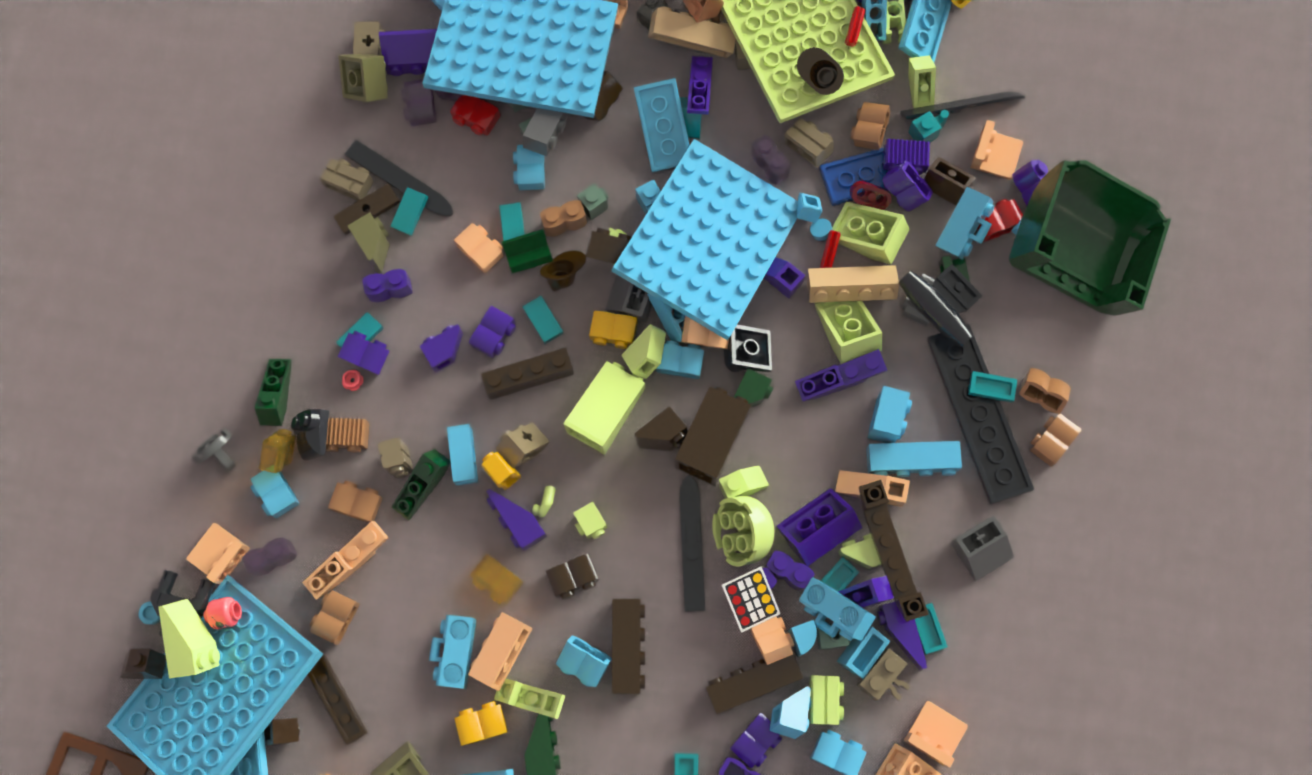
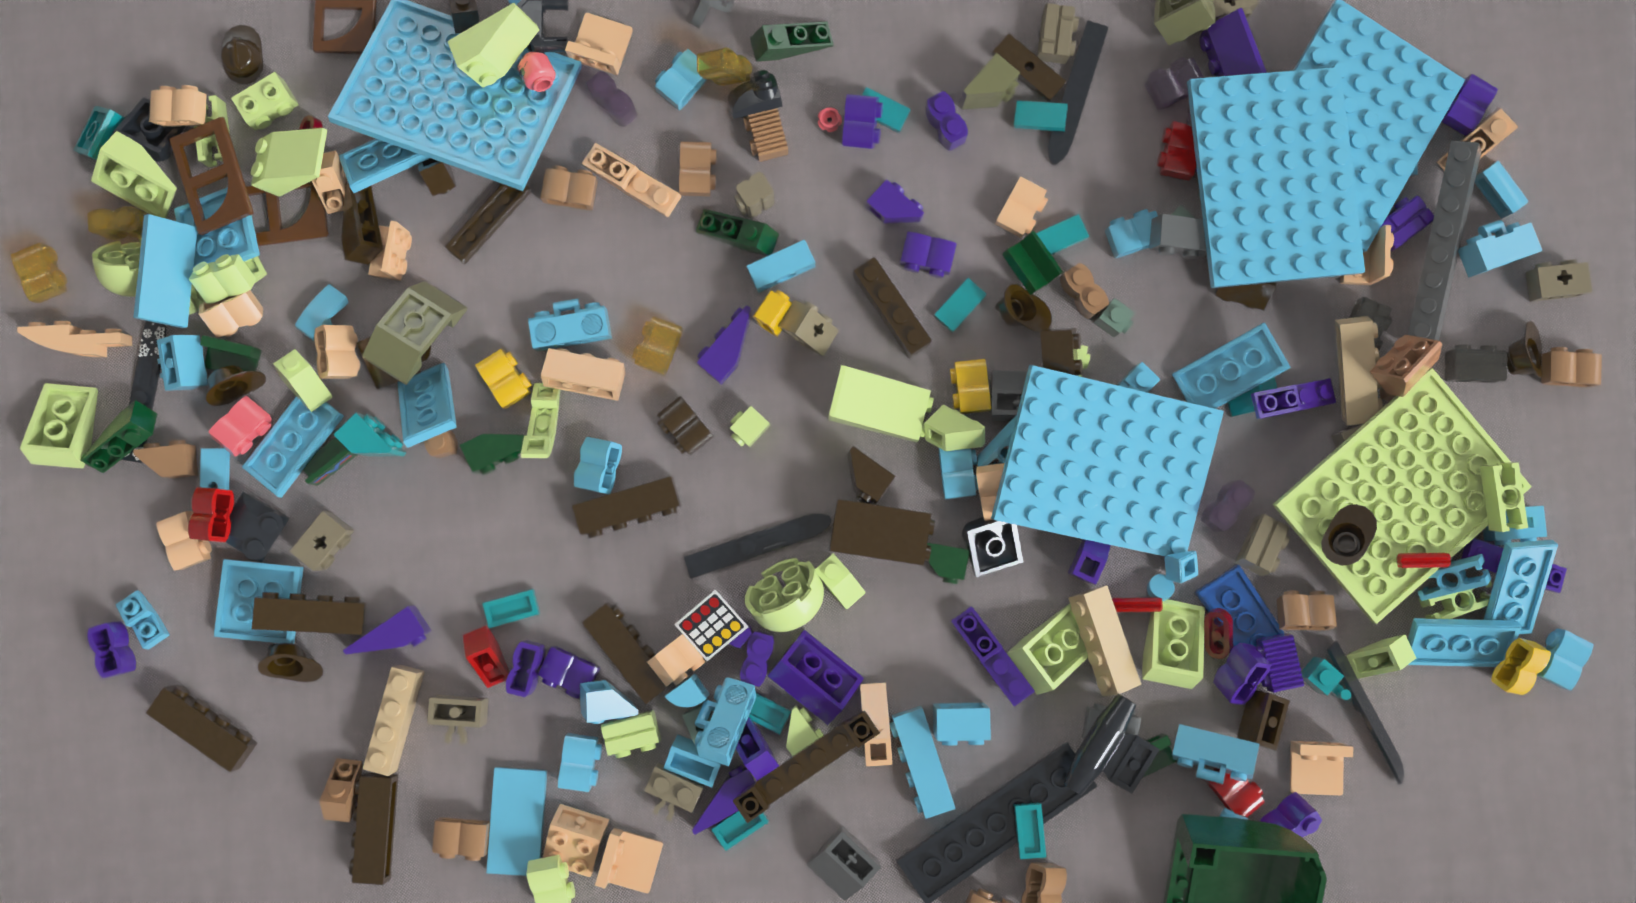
camera: 70 degrees right, 10 degrees up
yellowish green arm [532,486,556,518] -> none

